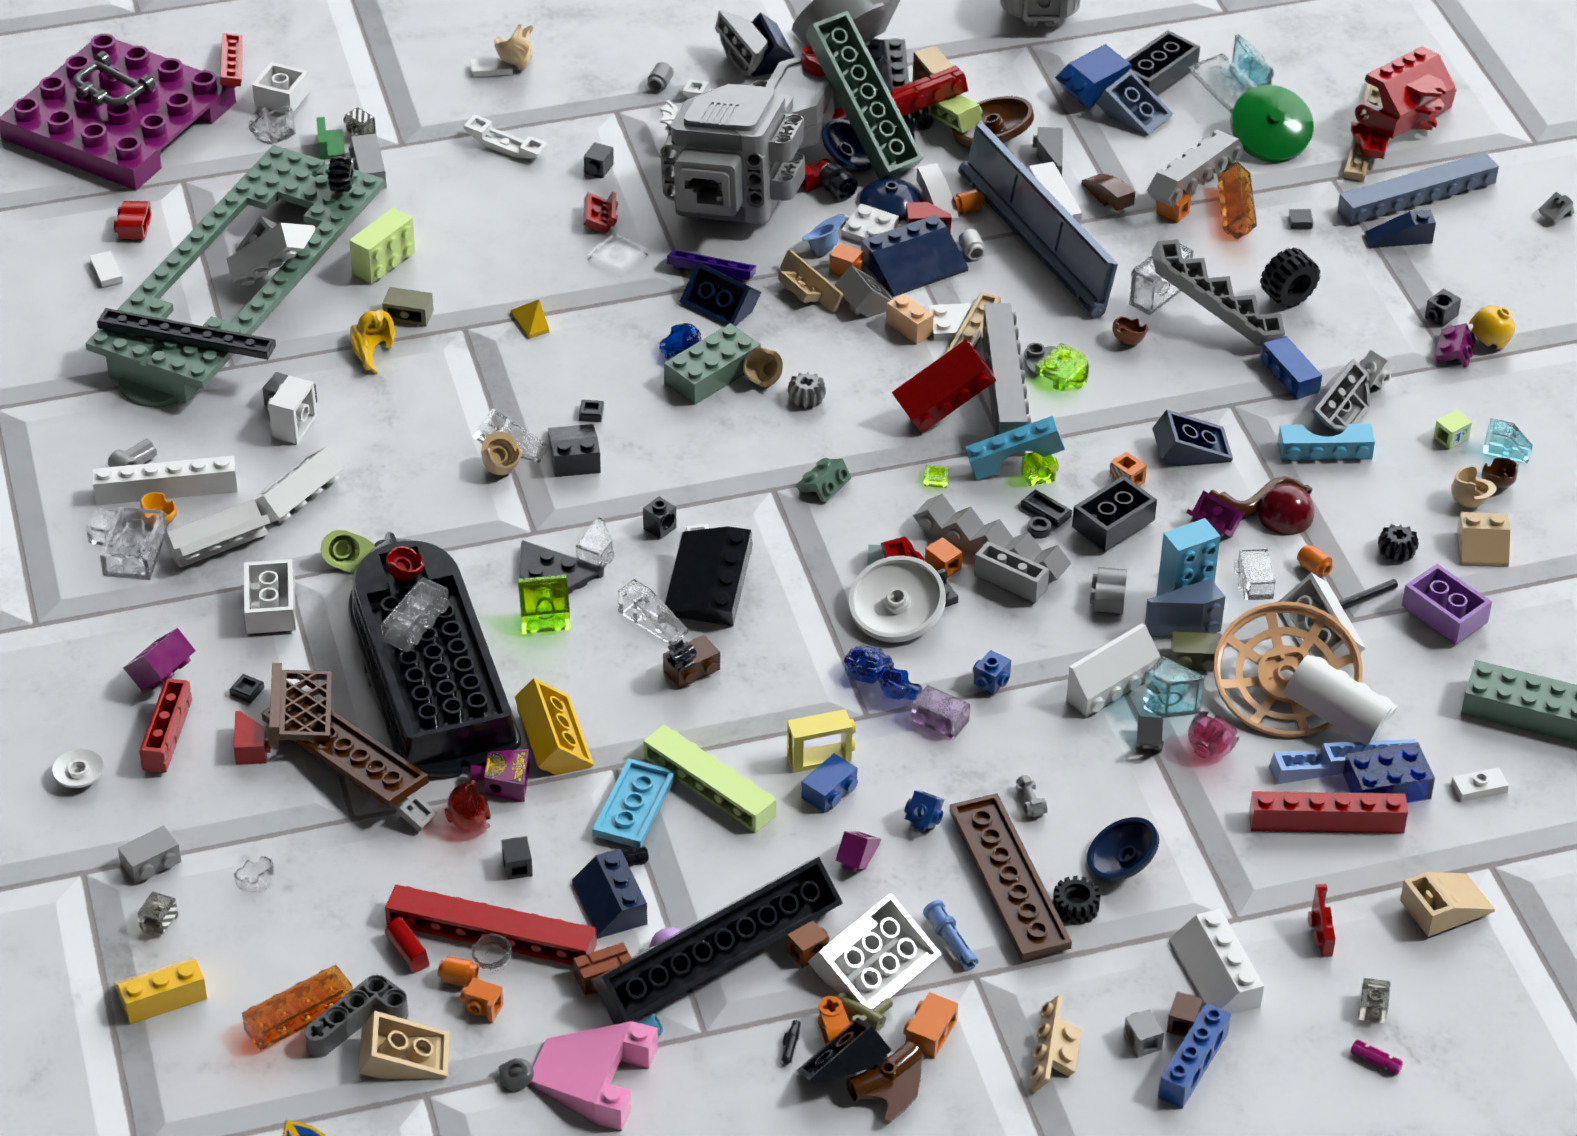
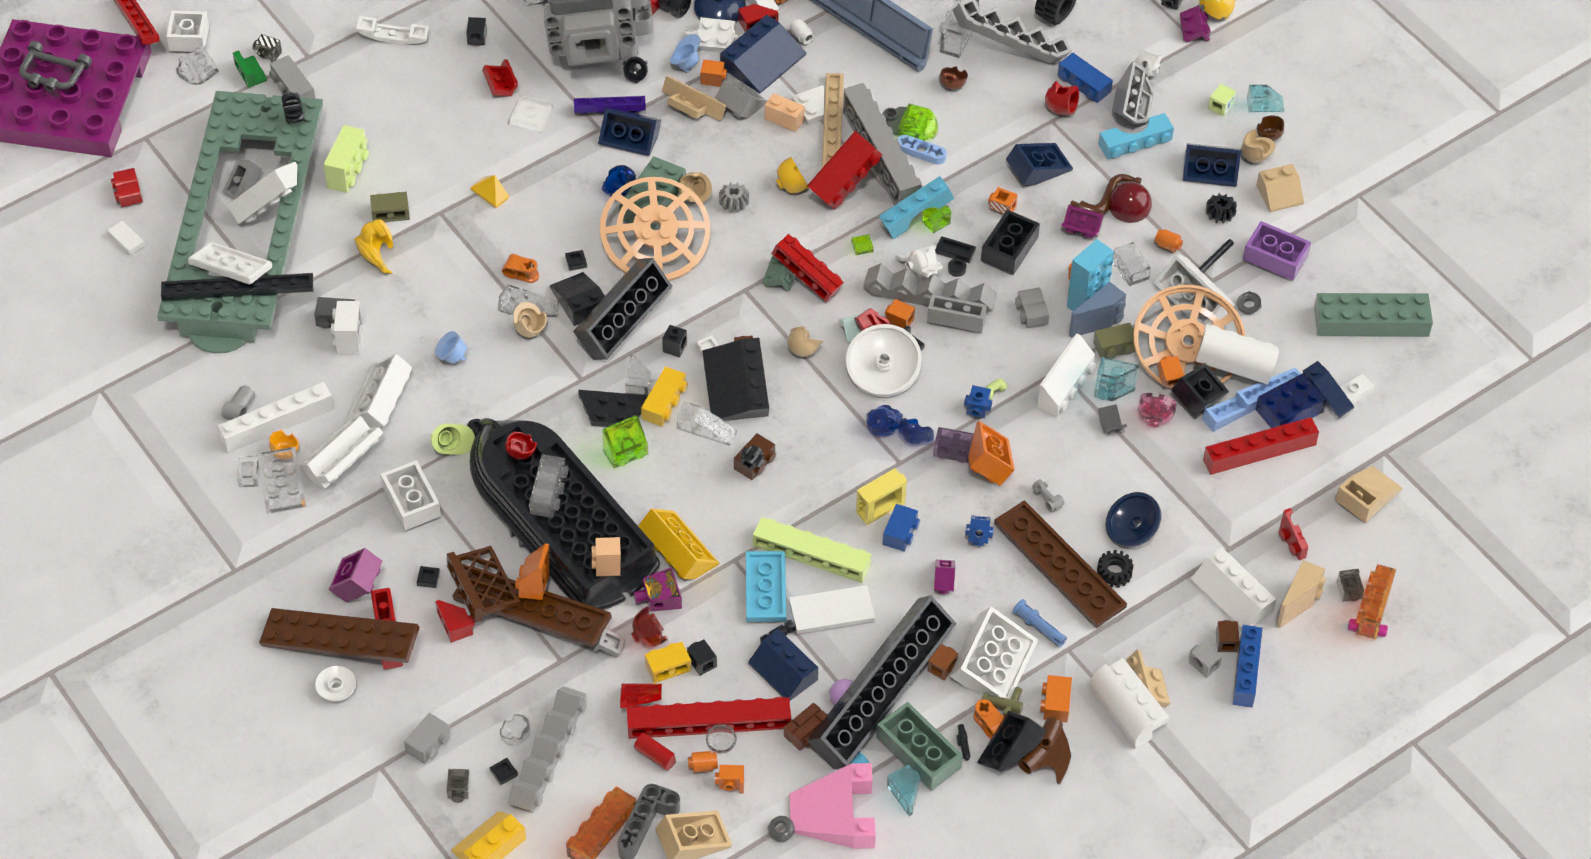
camera: 20 degrees left, 10 degrees up
none -> white tile [188,242,272,284]
none -> reddish brown plate [259,608,420,663]
none -> light blue piece [435,331,467,364]
none -> black tile [489,758,518,786]
none -> orange piece [502,254,539,283]
none -> light grey brick [508,686,587,811]
none -> orange slope [515,544,550,600]
none -> black brick [573,258,672,360]
none -> light nougat brick [592,537,621,576]
none -> light nougat dish [600,177,710,281]
none -> red wing [620,683,662,708]
none -> black piece [622,57,648,83]
none -> yellow brick [641,366,688,427]
none -> yellow brick [645,641,691,684]
none -> red brick [771,234,844,303]
none -> yellow cylinder [776,157,808,194]
none -> tan helmet [787,326,824,357]
none -> white tile [789,585,875,634]
none -> sand green brick [876,701,963,791]
none -> clear light blue slope [887,764,920,816]
none -> white helmet [896,244,943,279]
none -> light blue beam [898,135,946,164]
none -> orange slope [968,421,1015,486]
none -> yellowish green arm [986,379,1007,400]
none -> red piece [1045,81,1079,115]
none -> white brick [1089,658,1170,749]
none -> orange brick [1157,355,1184,387]
none -> black slope [1171,363,1229,418]
none -> dark blue slope [1183,143,1241,186]
none -> dark grey piece [1237,291,1262,314]
none -> tan slope [1276,560,1326,628]
none -> dark blue slope [1302,361,1354,418]
none -> clear orange brick [1356,564,1396,639]

